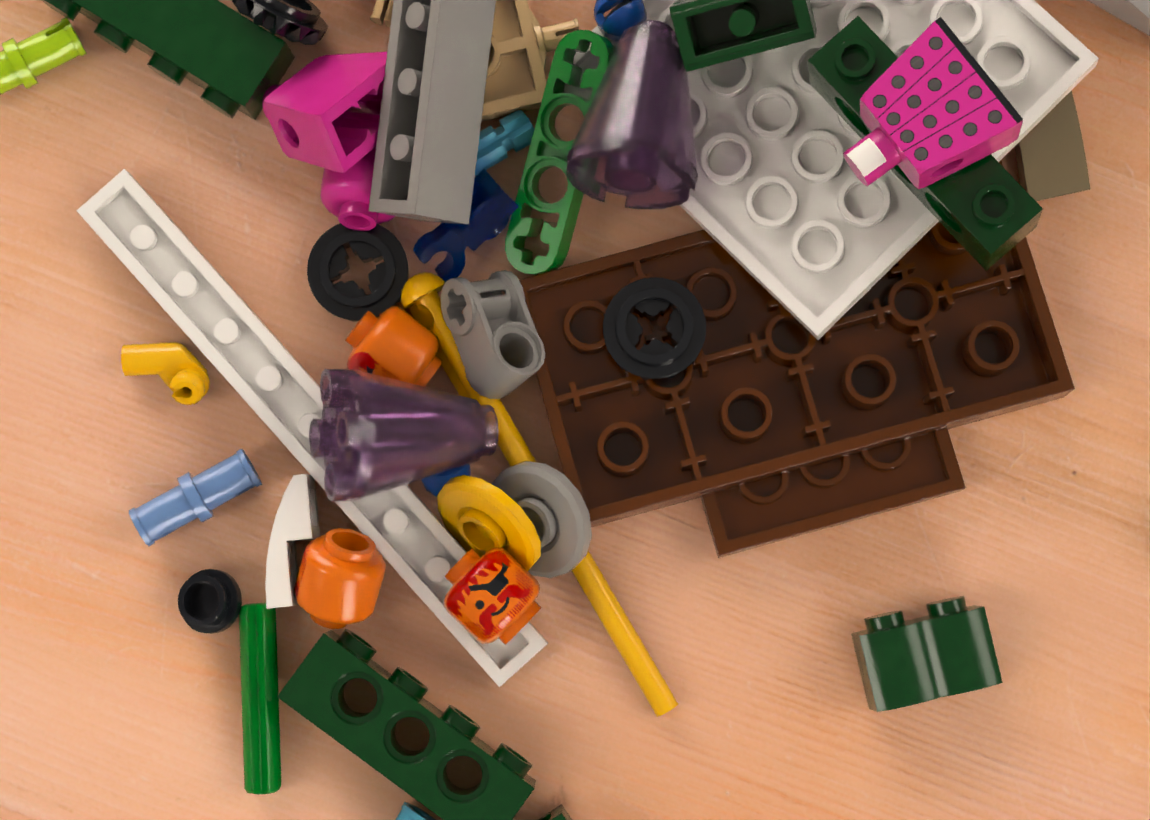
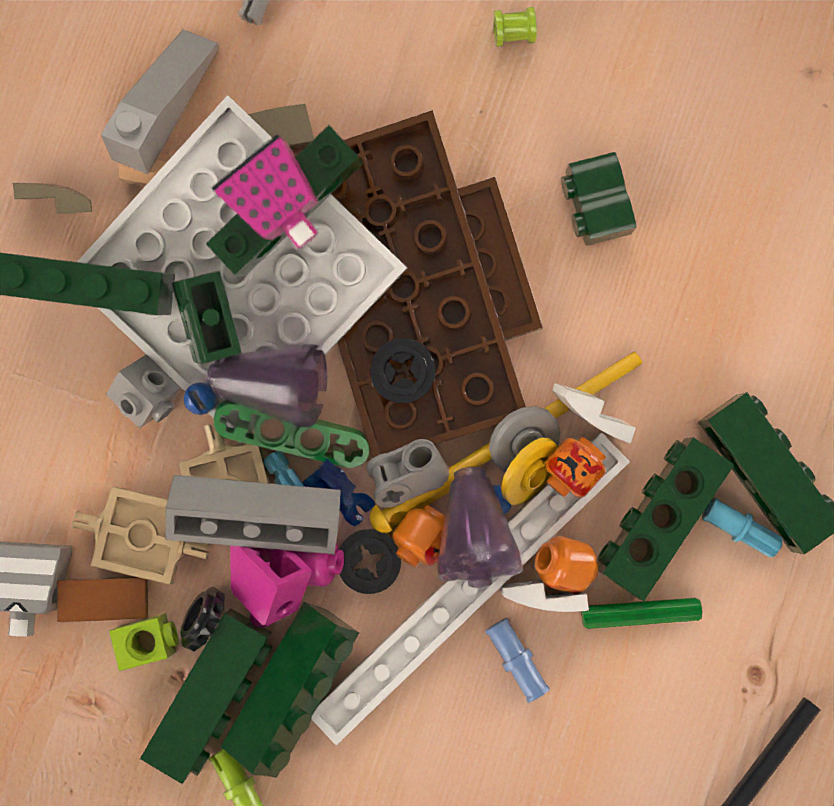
camera: 90 degrees left, 0 degrees up
yellow arm [121,342,210,405] -> none
black plate [178,569,242,634] -> none
none -> dark green brick [221,602,359,778]
none -> white slope [552,383,636,443]

